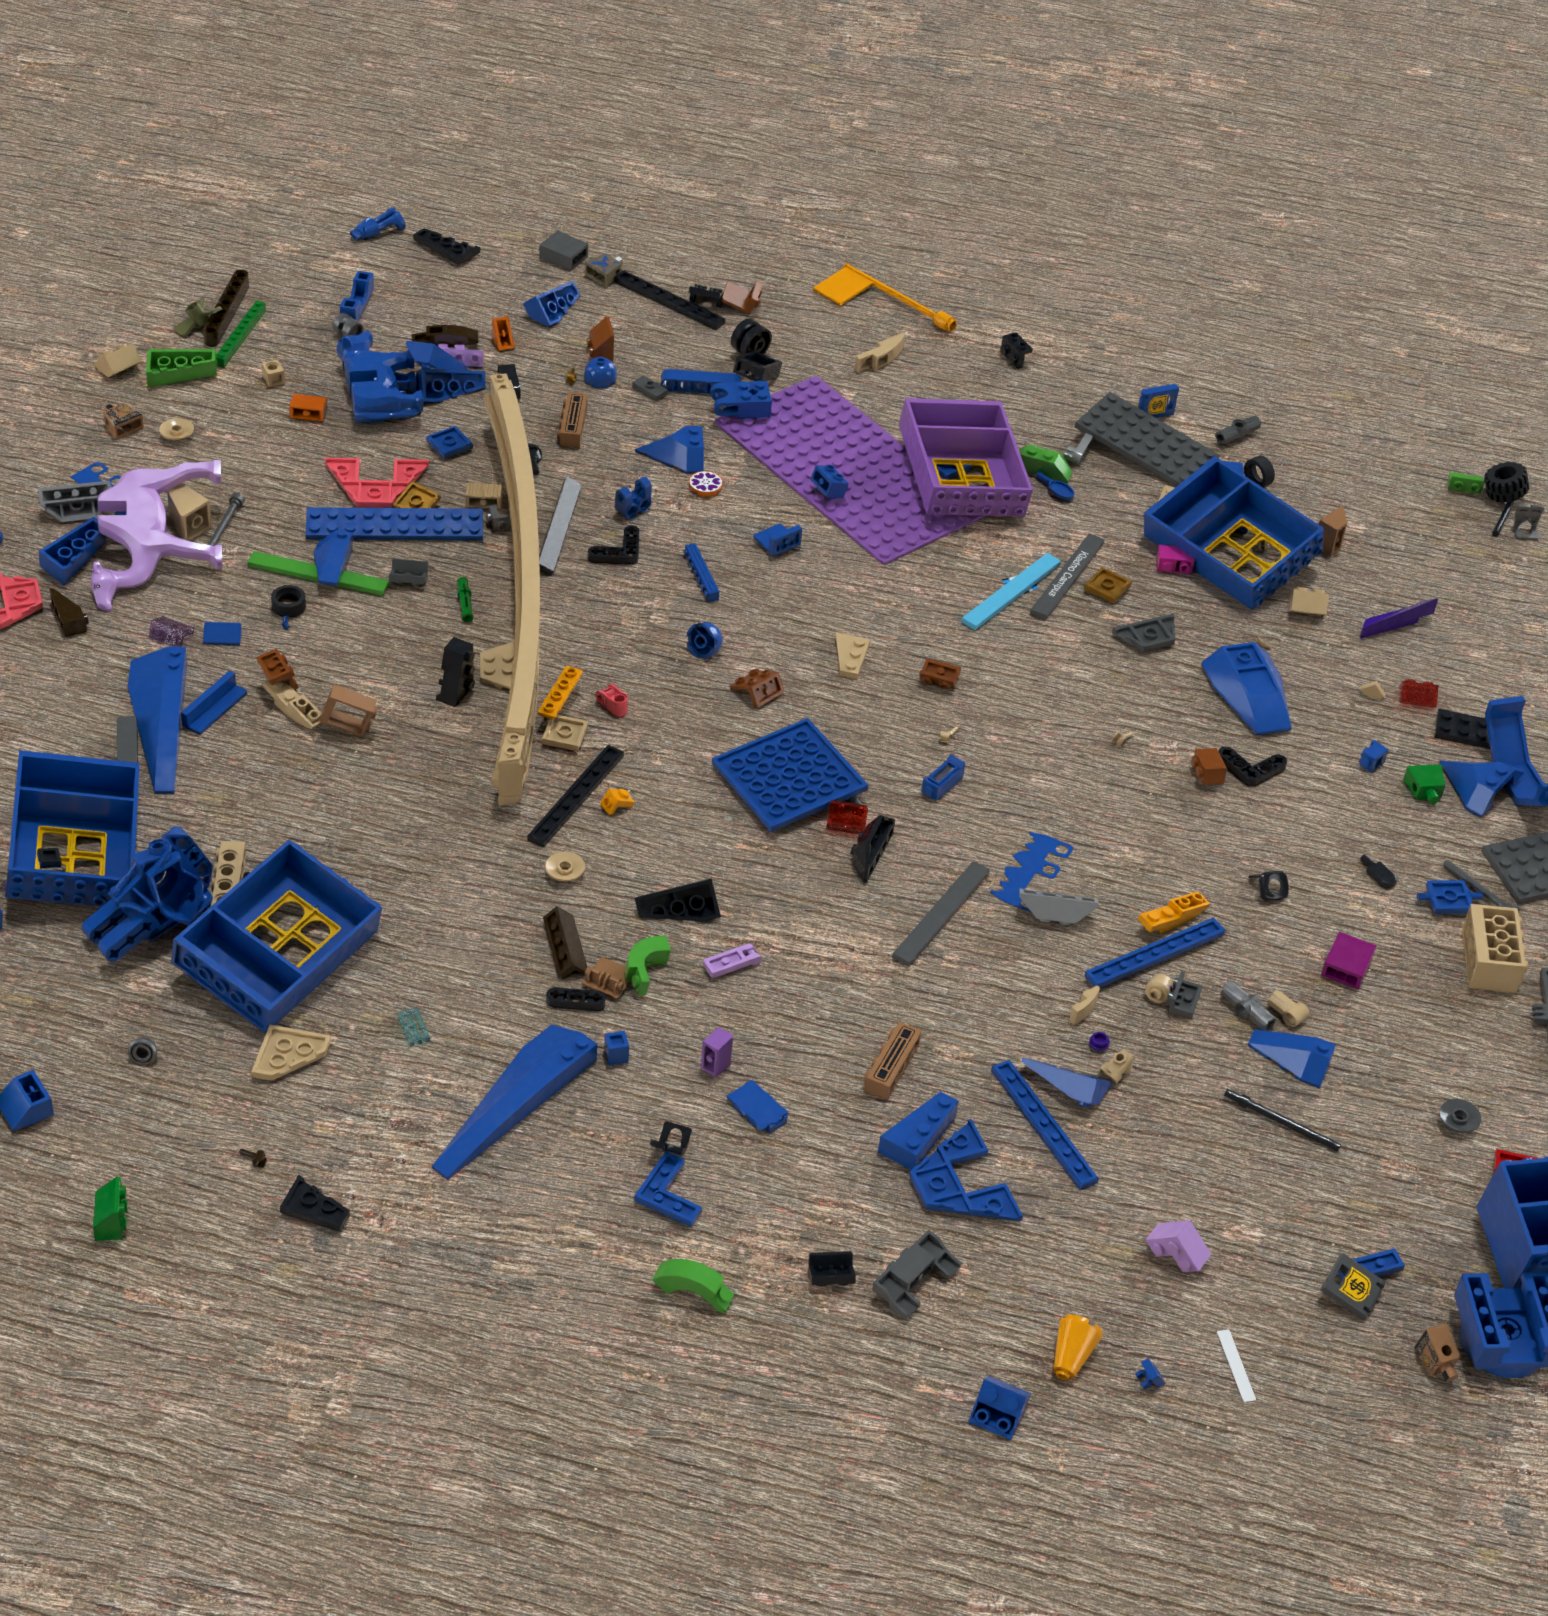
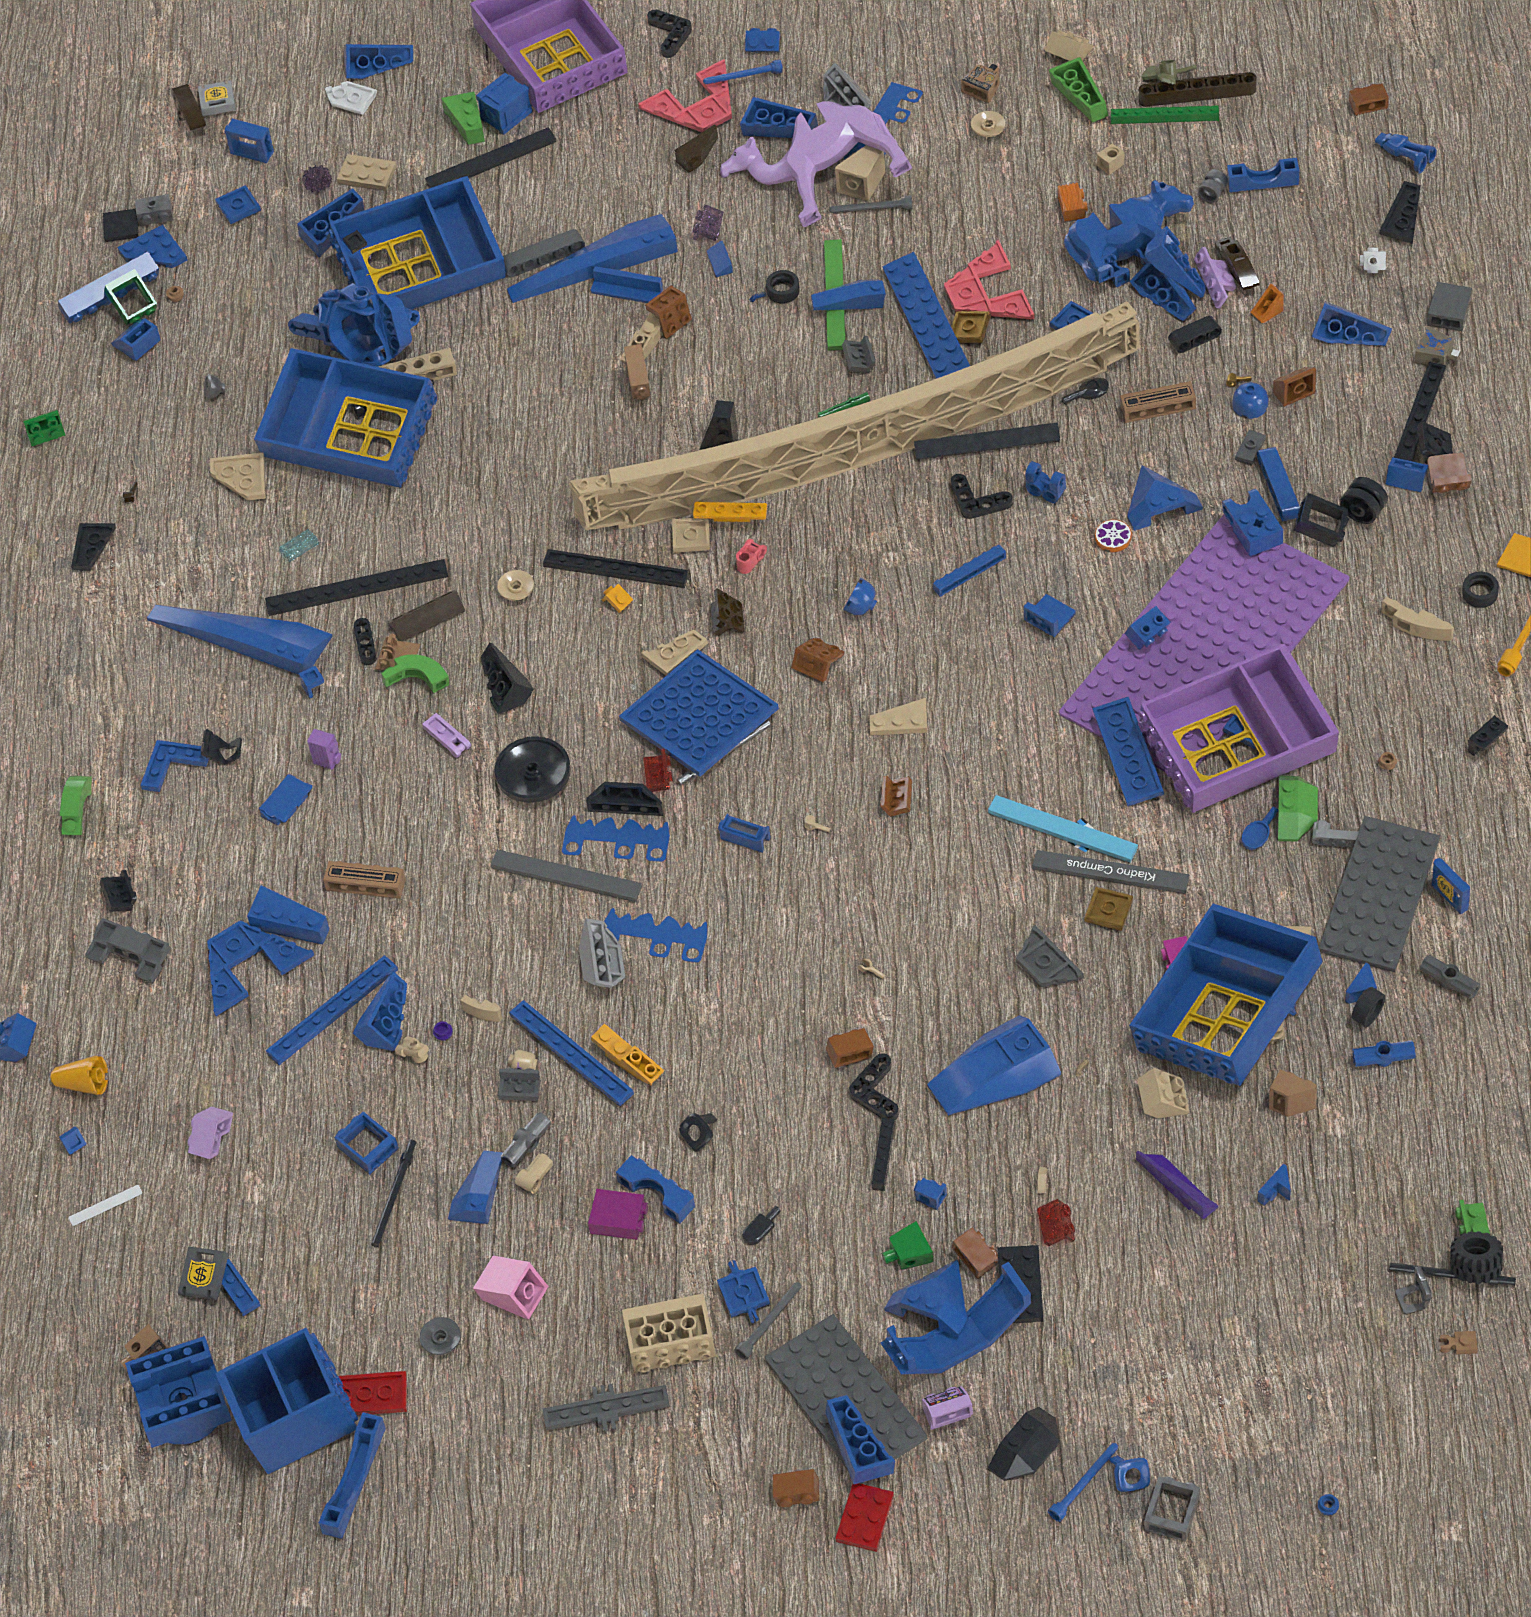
camera: 85 degrees right, 10 degrees up
none -> black plate [265,559,449,616]
none -> blue window [334,1111,399,1174]
none -> bright pink slope [473,1256,549,1319]
none -> black dish [494,736,571,803]
none -> blue piece [562,815,670,862]
none -> blue arch [616,1155,695,1224]
none -> tan wing [641,630,708,675]
none -> dark brown bracket [711,588,744,636]
none -> black piece [872,1118,895,1191]
none -> dark orange brick [952,1227,998,1279]
none -> blue plate [1092,696,1164,806]
none -> blue slope [1258,1164,1291,1206]
none -> dark orange brick [1349,83,1389,116]
none -> blue piece [1352,1040,1416,1067]
none -> white brick [1360,248,1386,273]
none -> medium nougat plate [1378,752,1397,770]
none -> blue panel [1386,457,1428,492]
none -> black tyre [1462,571,1499,608]

